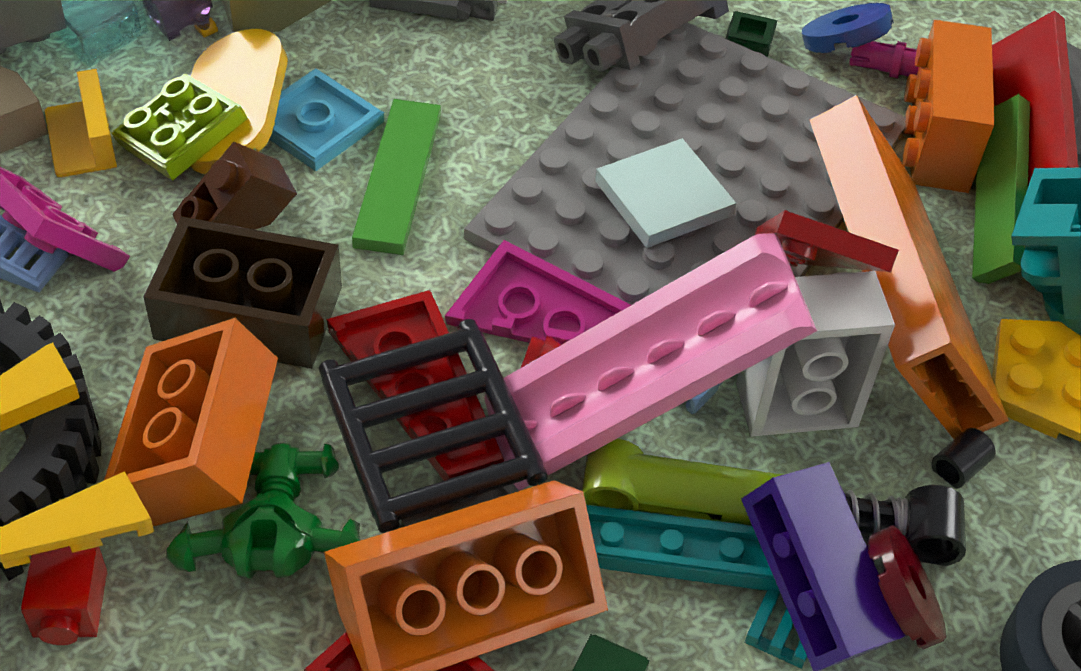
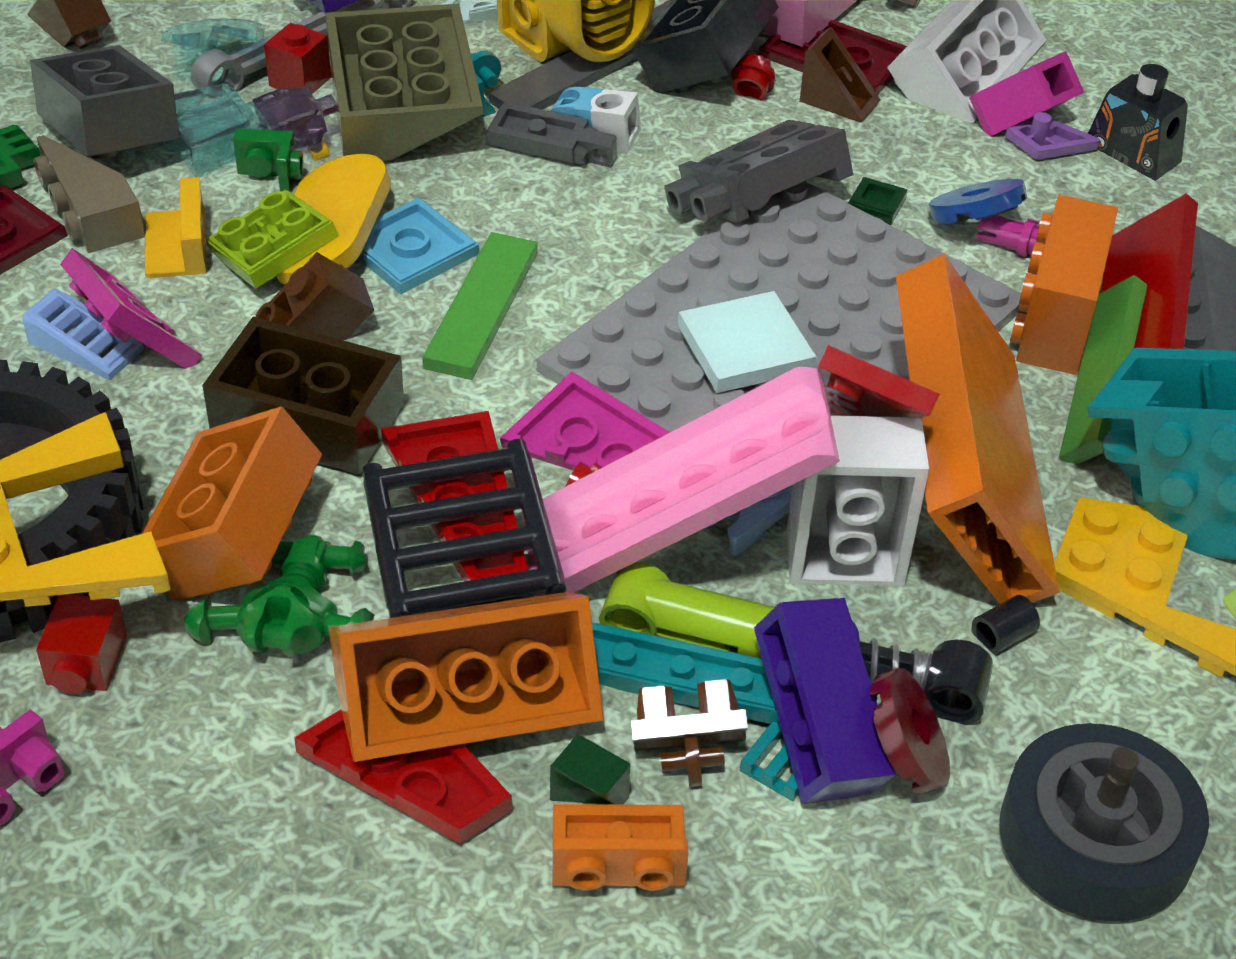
camera: 10 degrees right, 5 degrees down
none -> green bracket [233,128,303,192]
none -> hips [631,679,748,787]

